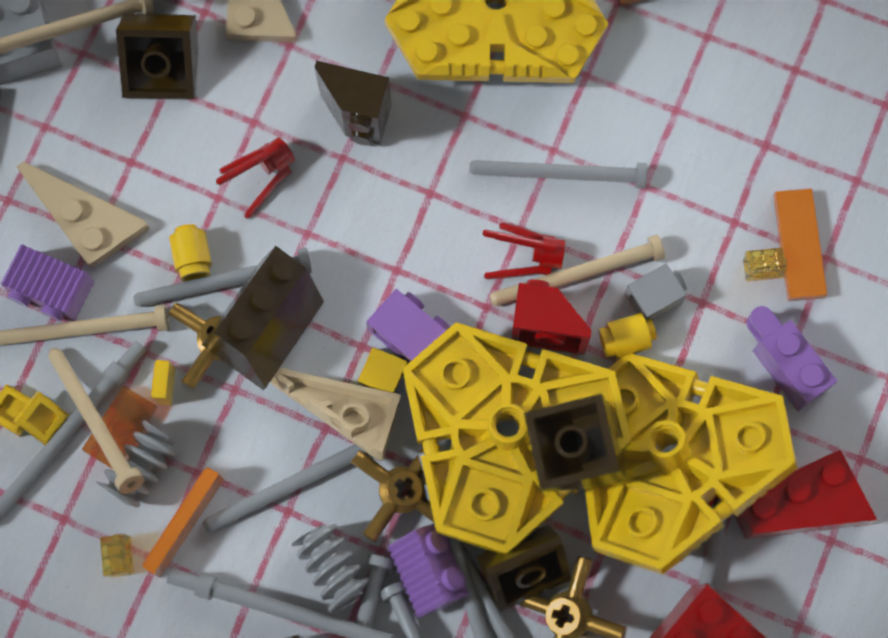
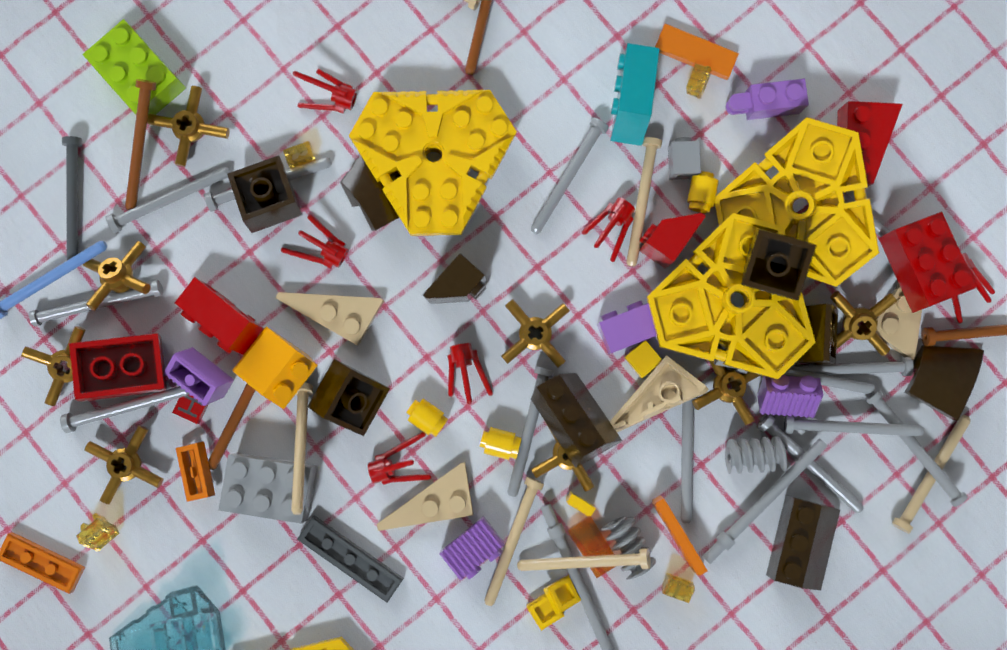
camera: 60 degrees left, 10 degrees up
none -> red plant [367,432,431,485]
none -> yellow brick [406,398,448,437]
none -> pearl gold bar [501,299,570,368]
none -> teal wedge [610,43,660,146]

